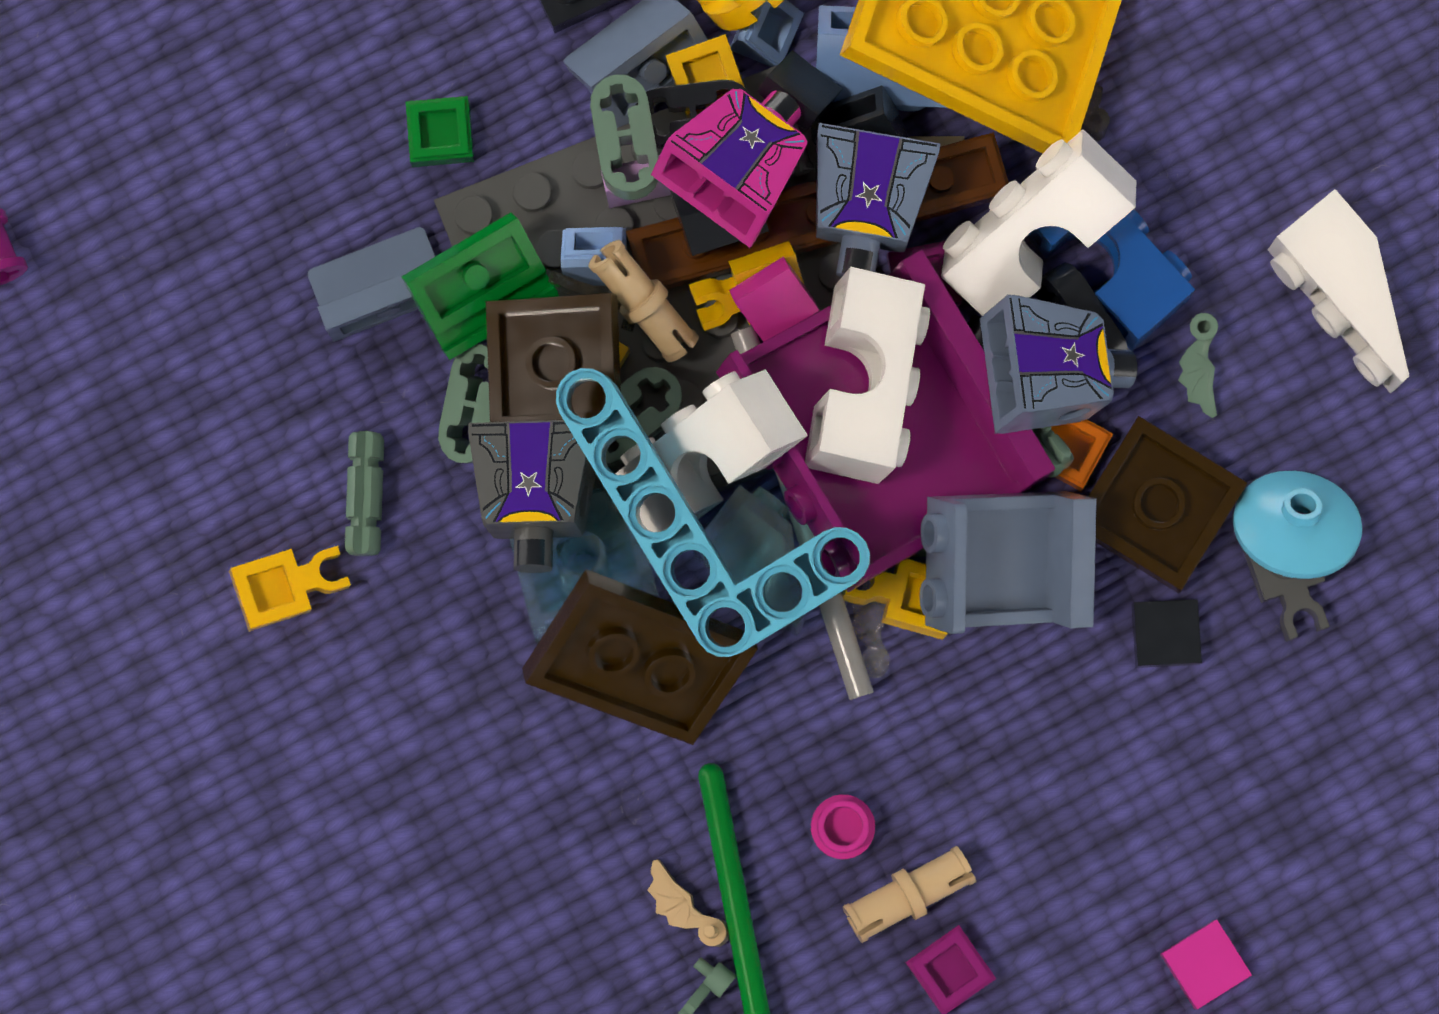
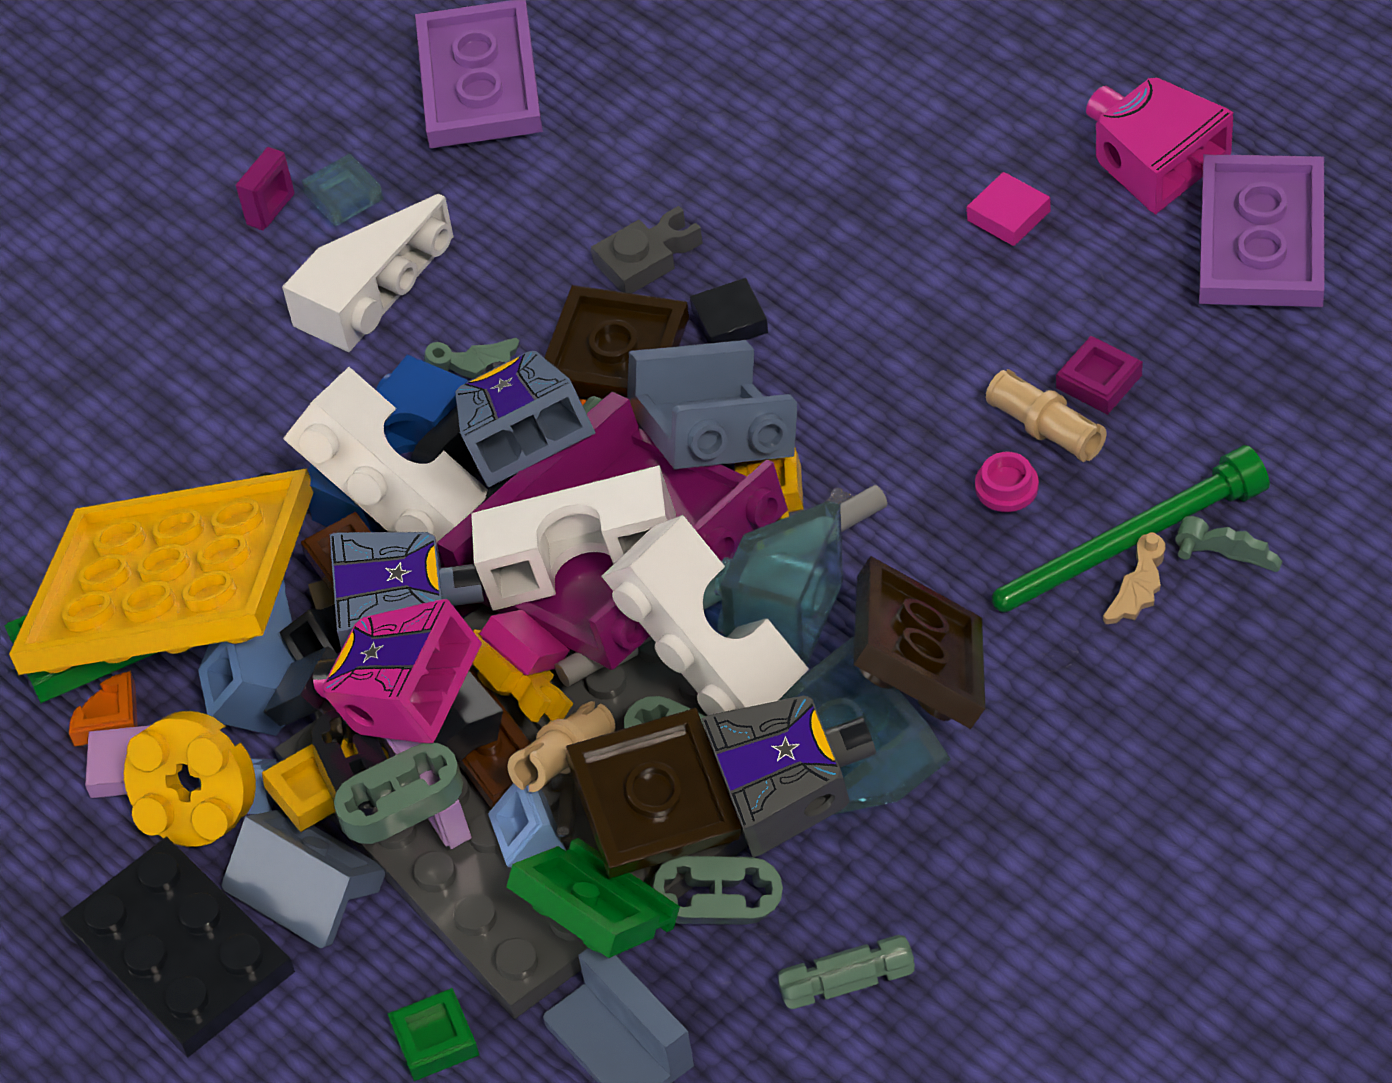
camera: 105 degrees left, 30 degrees down
yellow plate [229,546,351,632] -> none
medium azure beam [556,368,870,657] -> none
medium azure dish [1233,471,1362,579] -> none

